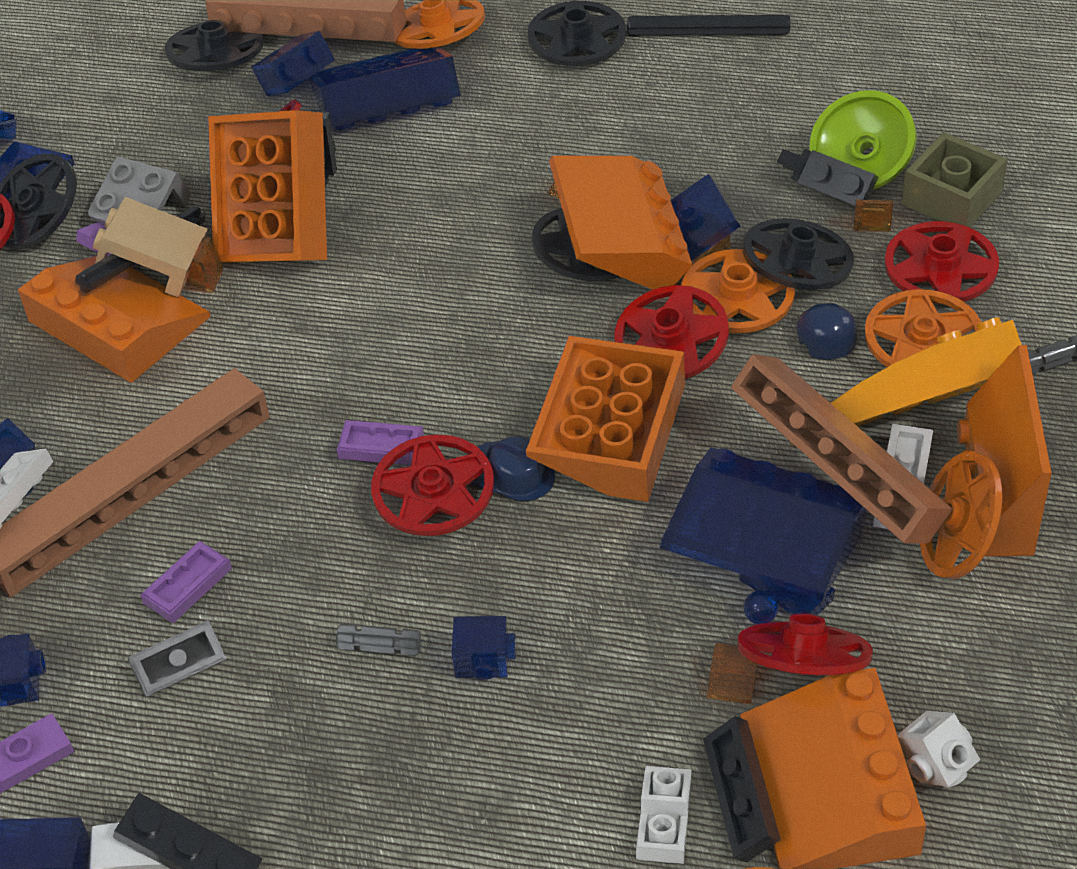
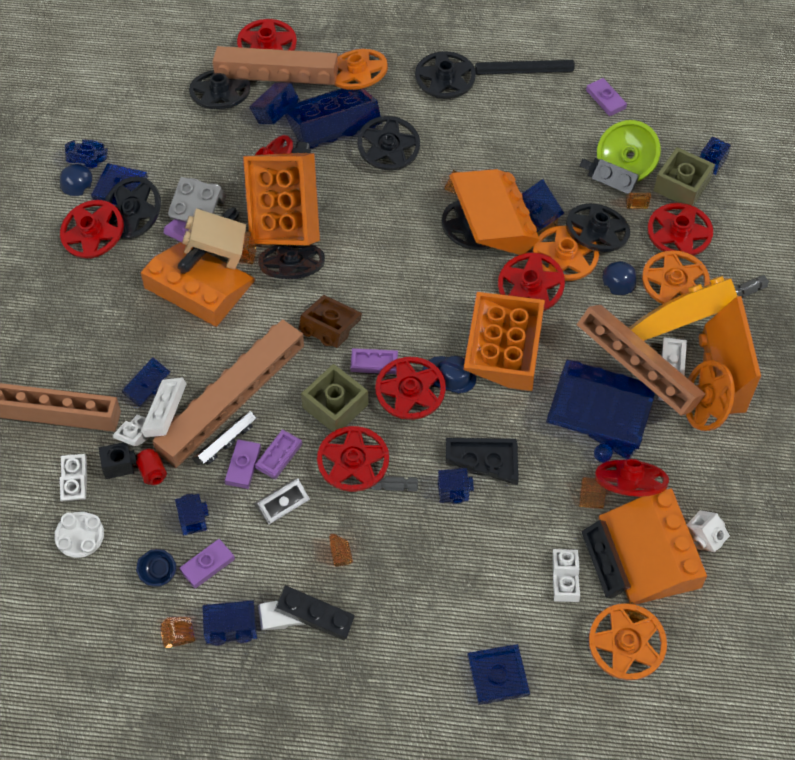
camera: 10 degrees left, 10 degrees up
none -> plate [192,411,256,465]
none -> medium lavender plate [225,440,261,489]
none -> black wheel [258,244,325,279]
none -> reddish brown plate [298,295,362,348]
none -> olive brick [301,364,368,432]
none -> red wheel [317,426,389,492]
none -> clear orange slope [329,533,353,567]
none -> black wheel [357,116,420,171]
none -> black wing [446,438,519,485]
none -> medium lavender plate [586,78,627,117]
none -> clear blue brick [700,136,731,175]

